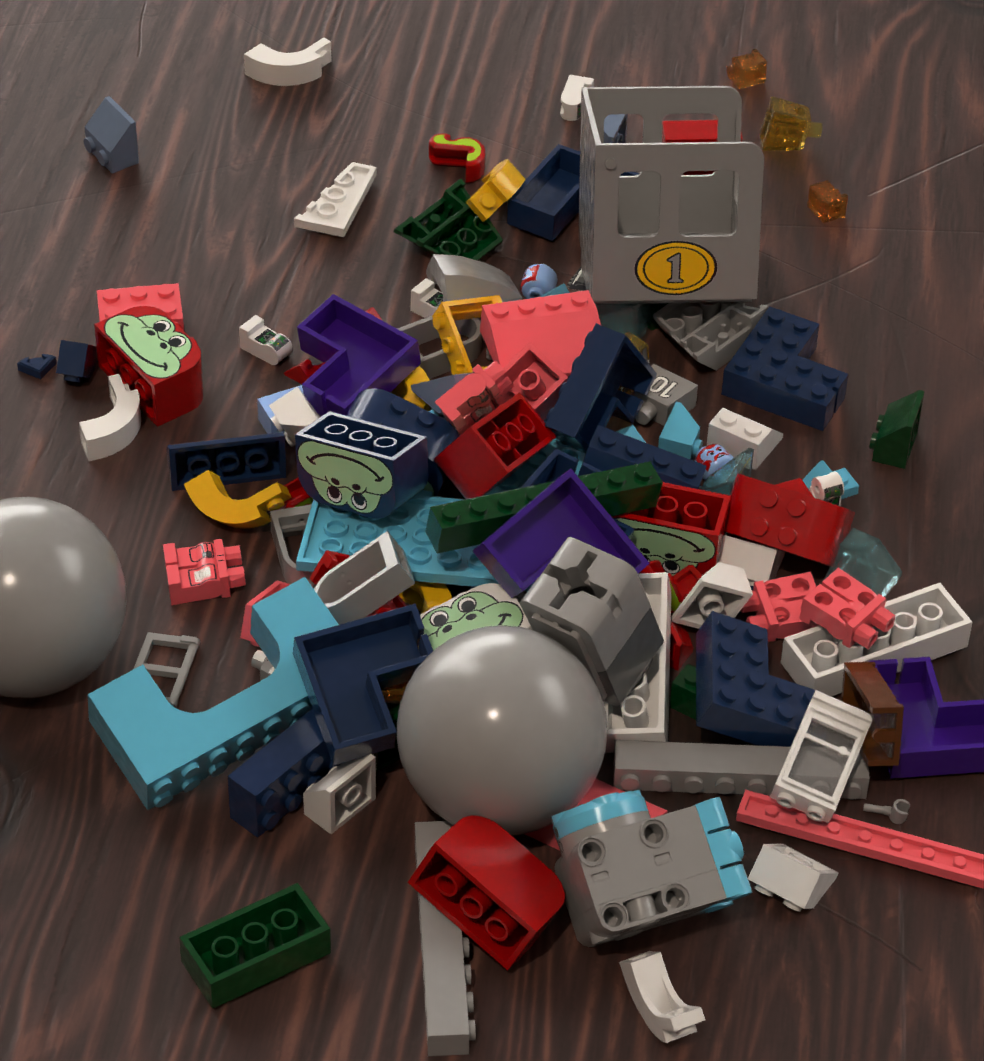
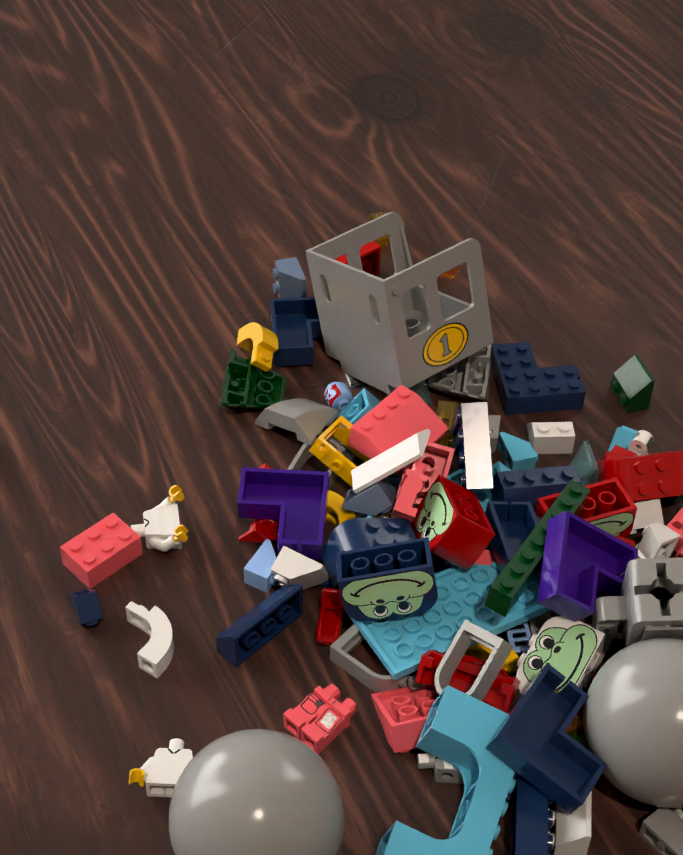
camera: 35 degrees left, 0 degrees up
dark blue tile [17,354,57,379] -> none
brick [94,306,204,427] -> none
light grey window [134,632,201,708] -> none
yellow arch [184,470,292,529] -> none
white leg [239,315,293,365] -> none
white arch [244,38,331,86] -> none
white wing [294,162,377,237] -> none
white leg [410,278,443,318] -> none
red animal [429,133,486,183] -> none
white leg [560,75,594,121] -> none
light blue head [695,444,736,486] -> none
clear orange brick [727,49,767,89] -> none
none -> torso [131,485,188,552]
none -> white slope [351,429,431,493]

